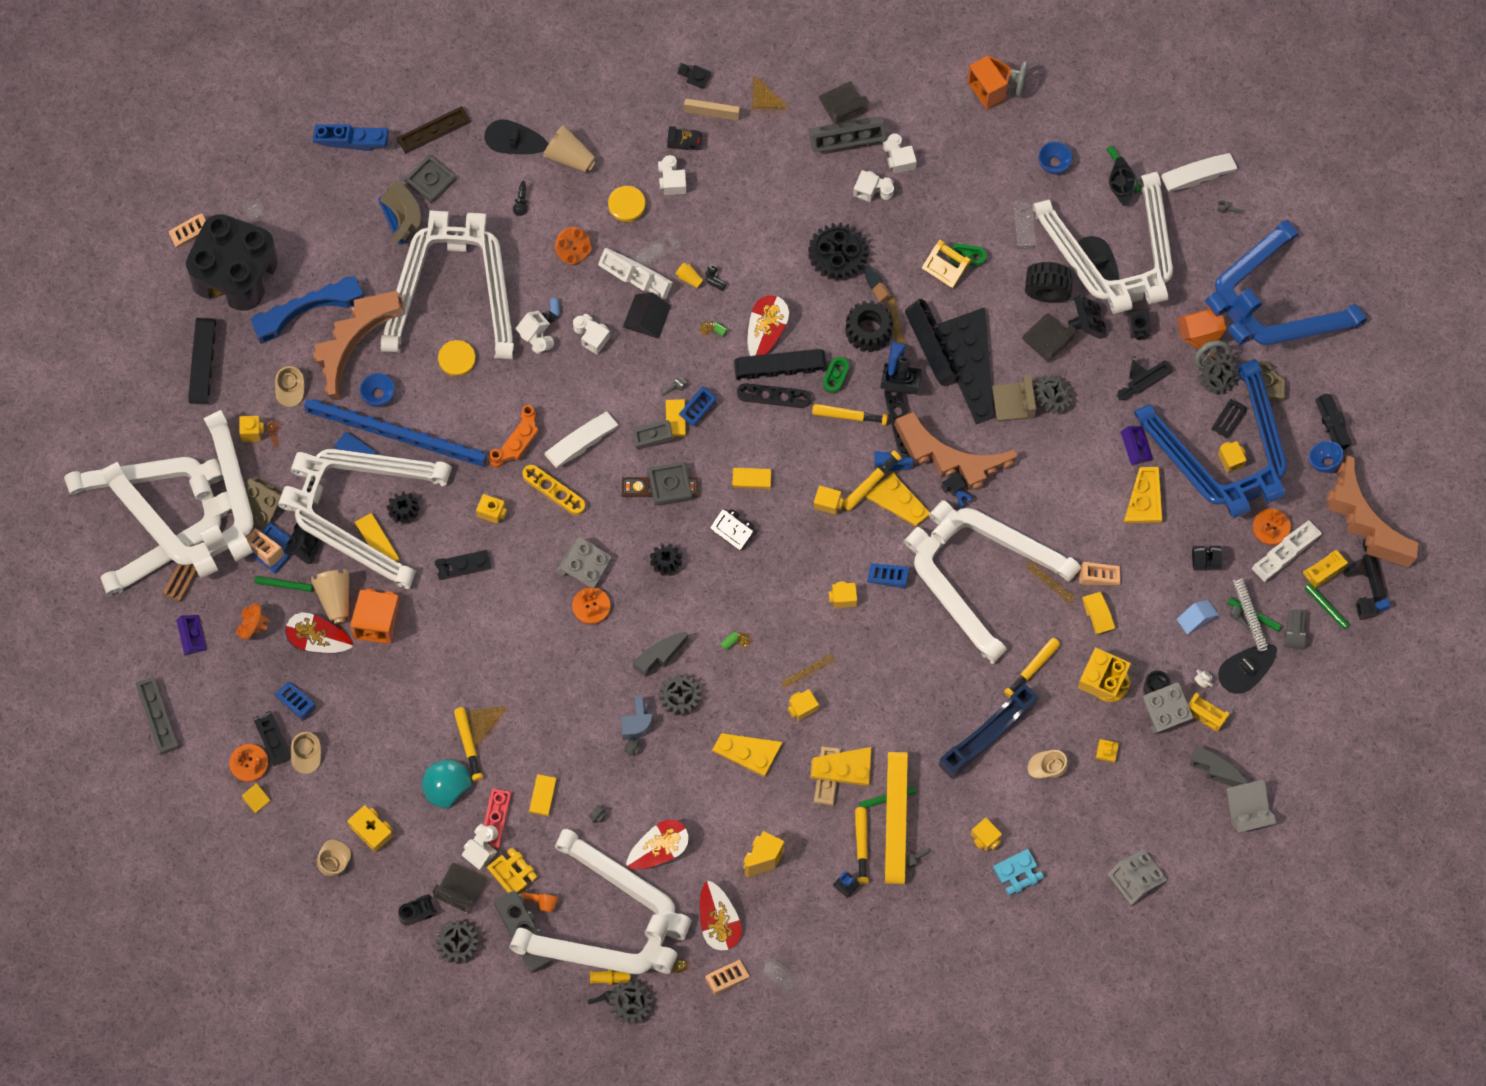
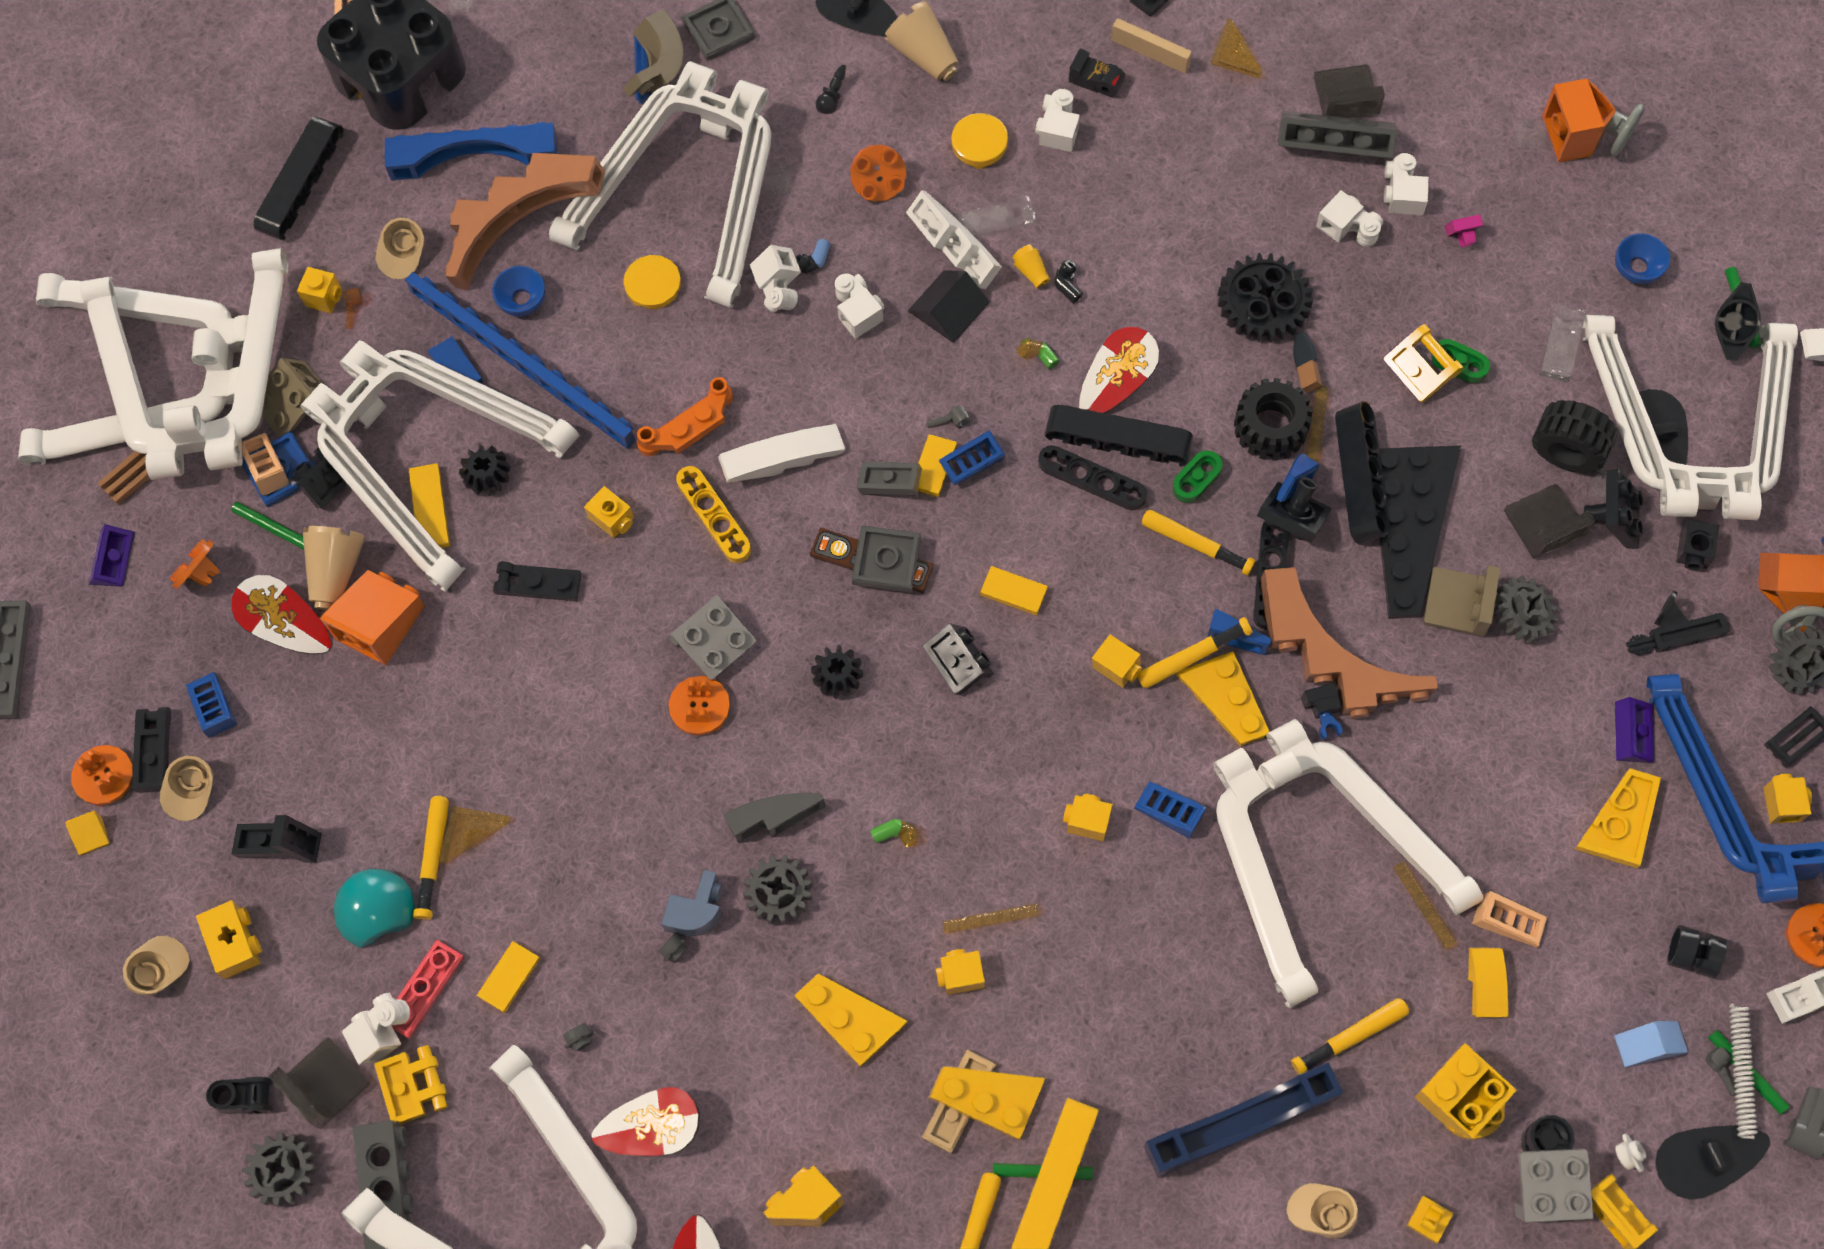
camera: 25 degrees right, 0 degrees up
orange bar [521,891,559,912] -> none
none -> black bracket [231,815,322,863]
none -> dark pink tile [1445,214,1483,247]

